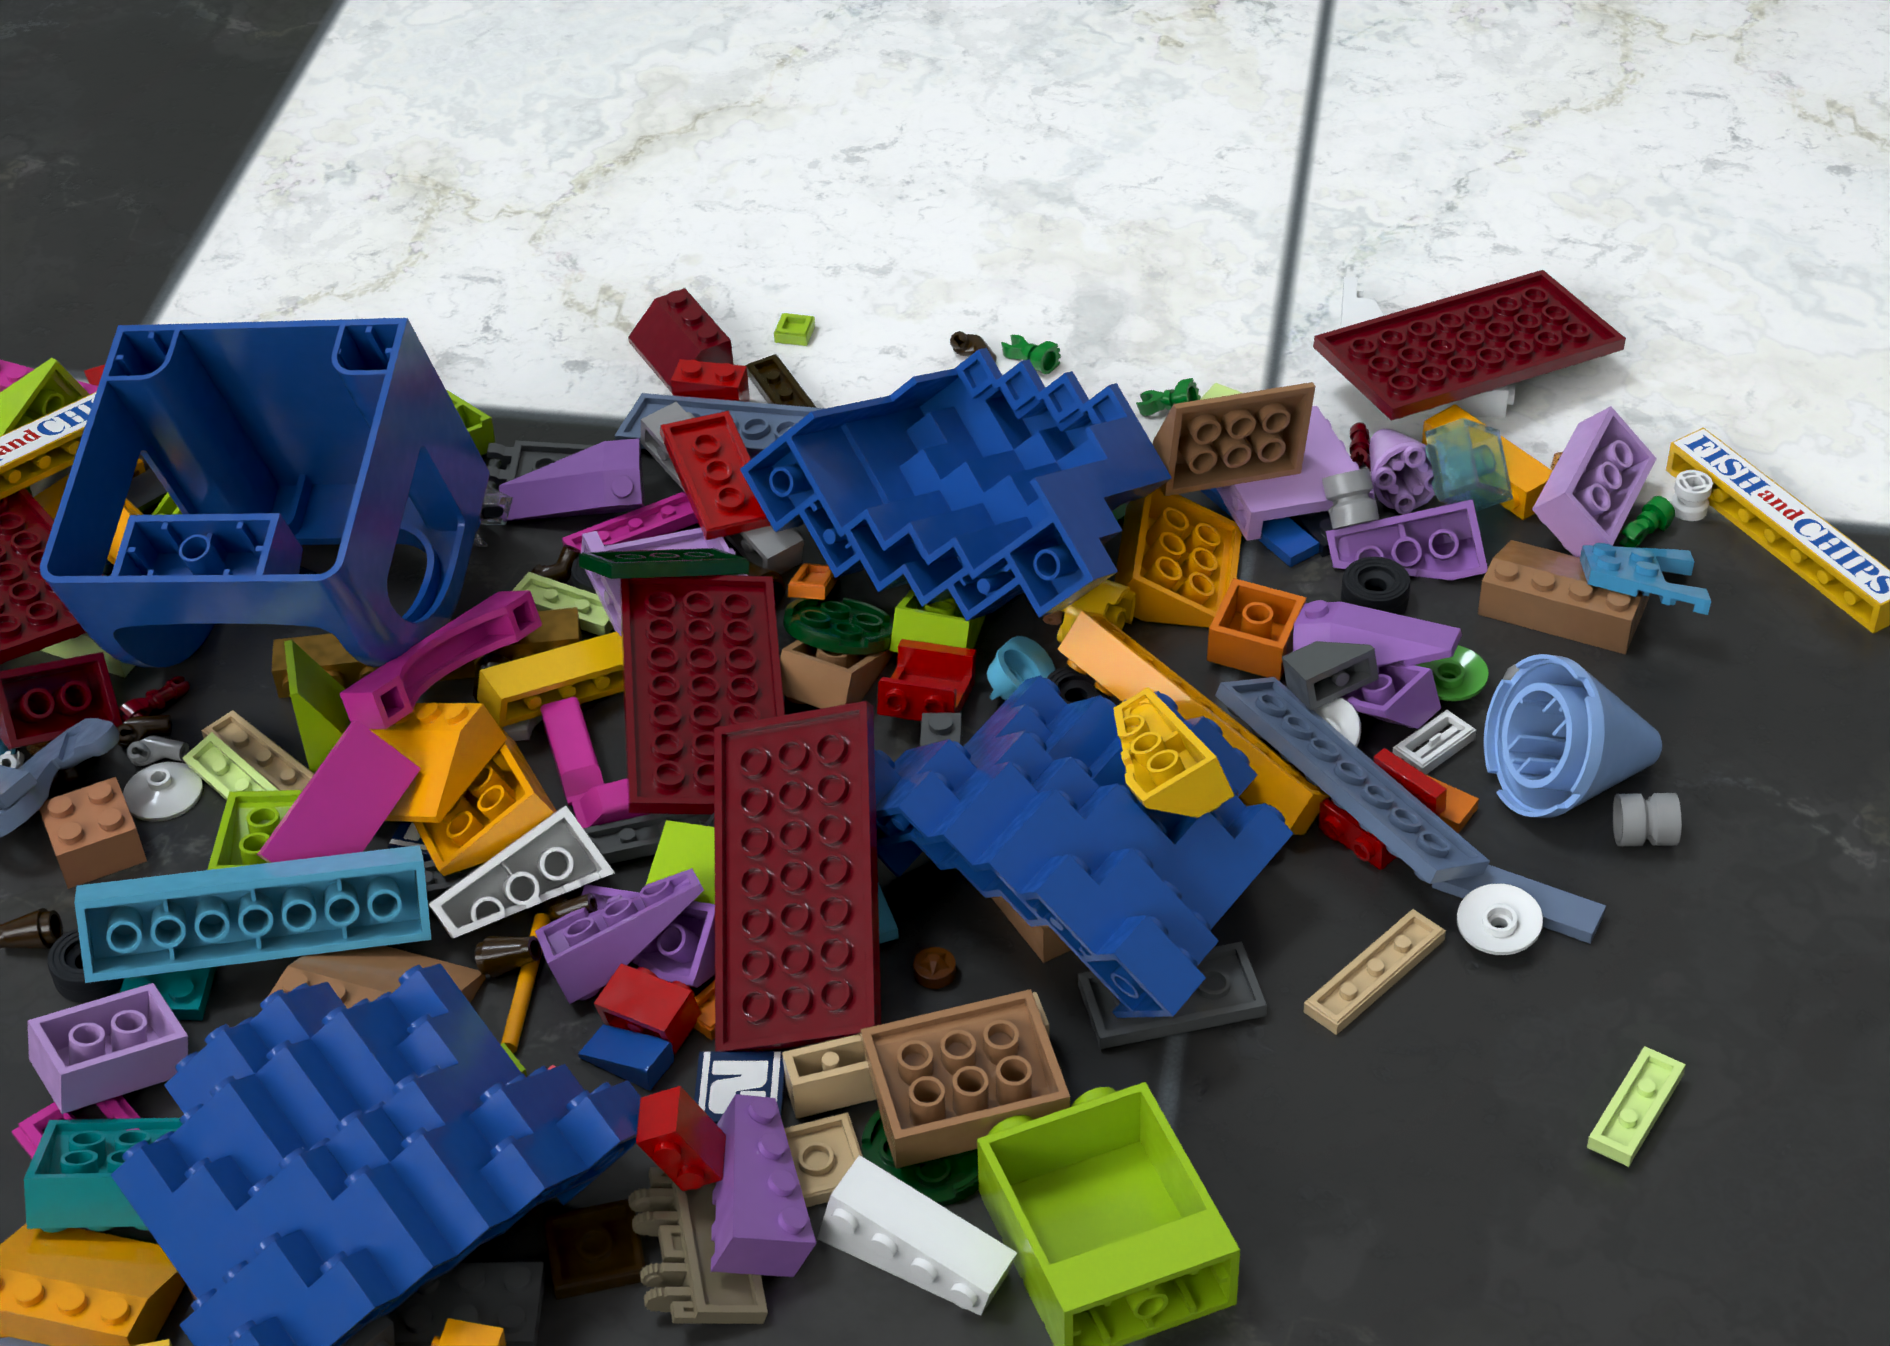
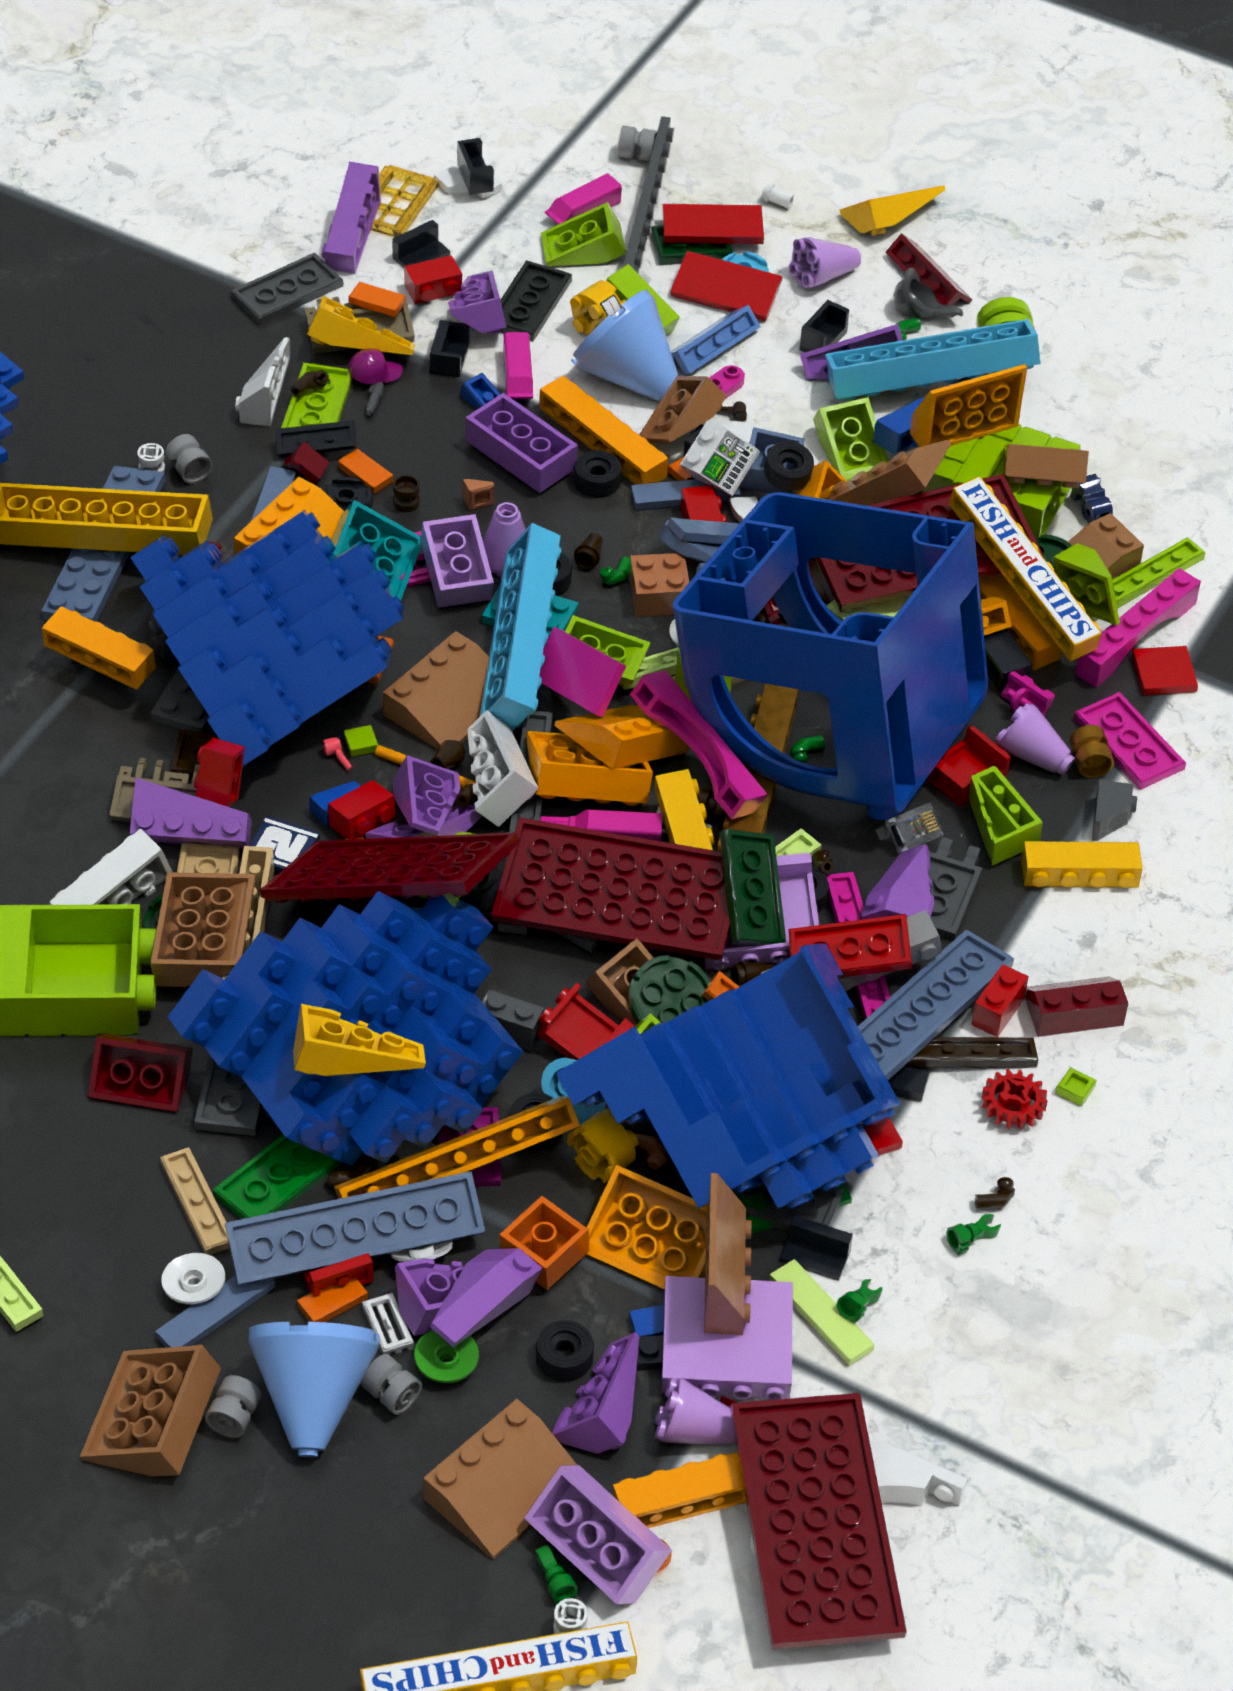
camera: 105 degrees right, 5 degrees up
dark grey slope [1282,641,1379,711] -> none
light grey wheel [1322,469,1380,530] -> none
clear light blue brick [1425,418,1513,512] -> none
dark azure wing [1580,543,1711,615] -> none
none -> medium nougat slope [80,1345,221,1477]
none -> dark red slope [88,1033,193,1112]
none -> green tile [213,1134,343,1219]
none -> lavender cone [483,502,526,579]
none -> green arm [599,556,630,585]
none -> red gear [981,1069,1048,1130]
none -> yellow brick [1021,841,1143,888]

